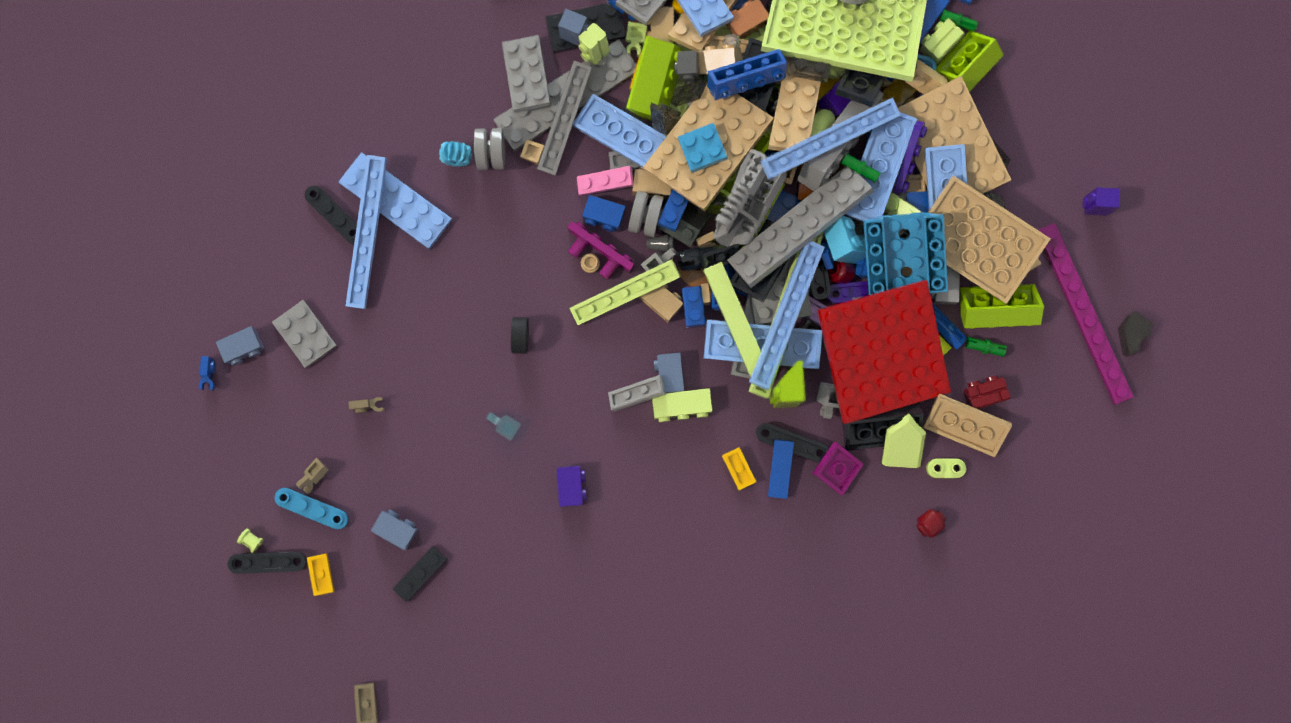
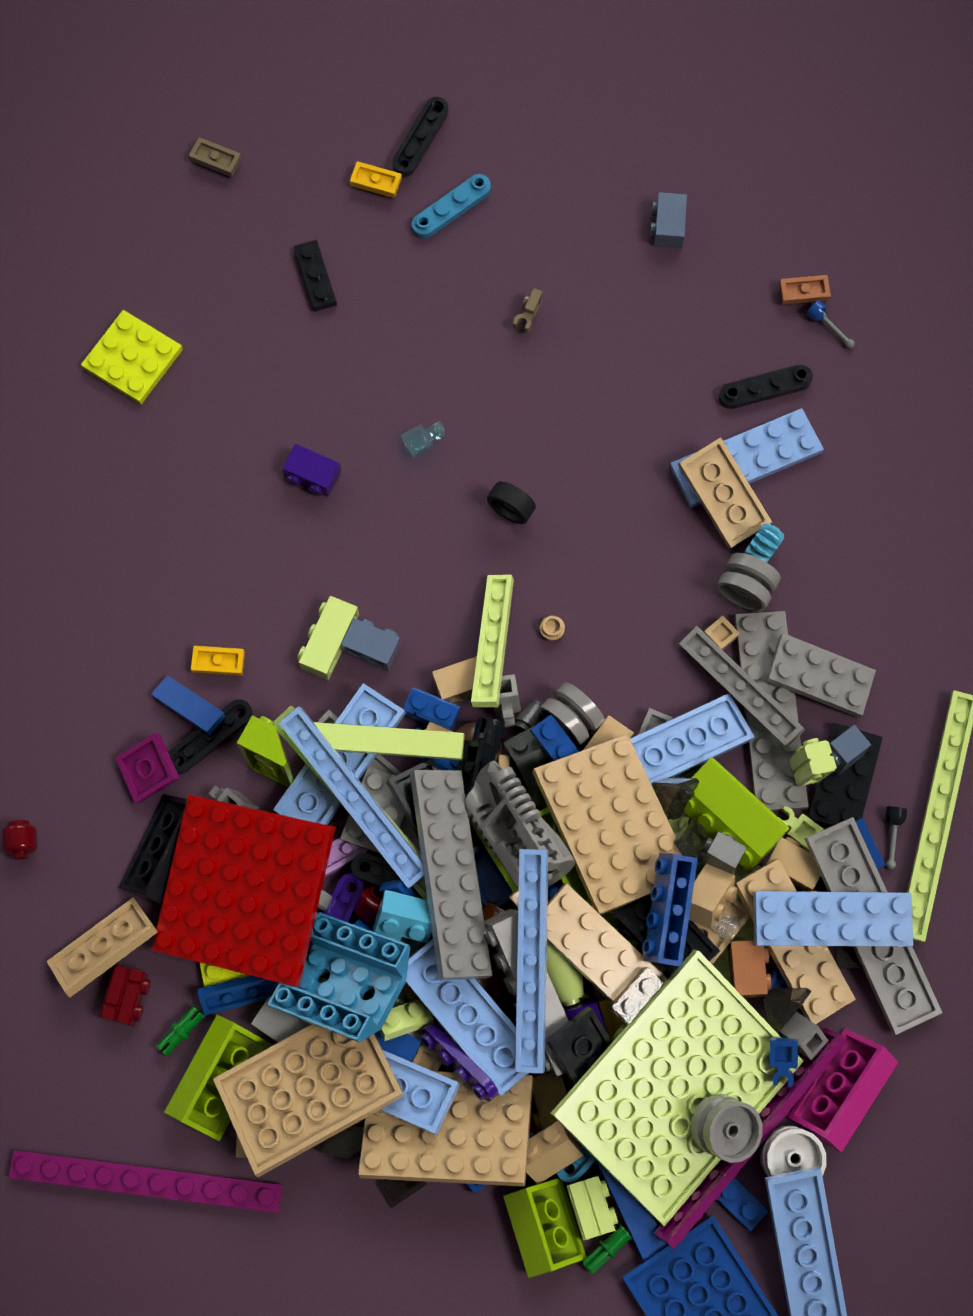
camera: 120 degrees right, 10 degrees down
blue plate [199,356,216,391] -> none
yellowish green bush [237,528,264,553] -> none
light grey plate [272,300,337,369] -> none
dark tan plate [296,457,329,494] -> none
light blue plate [345,155,387,309] -> none
sand blue brick [371,509,419,550] -> none
magenta plate [567,221,634,280] -> none
bright pink plate [577,166,634,196] -> none
blue brick [582,195,626,232] -> none
light grey tile [608,375,666,412] -> none
dark azure plate [678,123,728,173] -> none
green pin [841,153,881,183] -> none
yellowish green tile [882,414,926,468] -> none
yellowish green plate [926,459,966,478] -> none
dark purple brick [1082,187,1120,216] -> none
clear smoke slope [1118,311,1154,357] -> none
none -> neon yellow plate [81,310,183,405]
none -> tan plate [678,437,772,548]
none -> nougat plate [779,275,831,305]
none -> hinge [806,300,855,349]

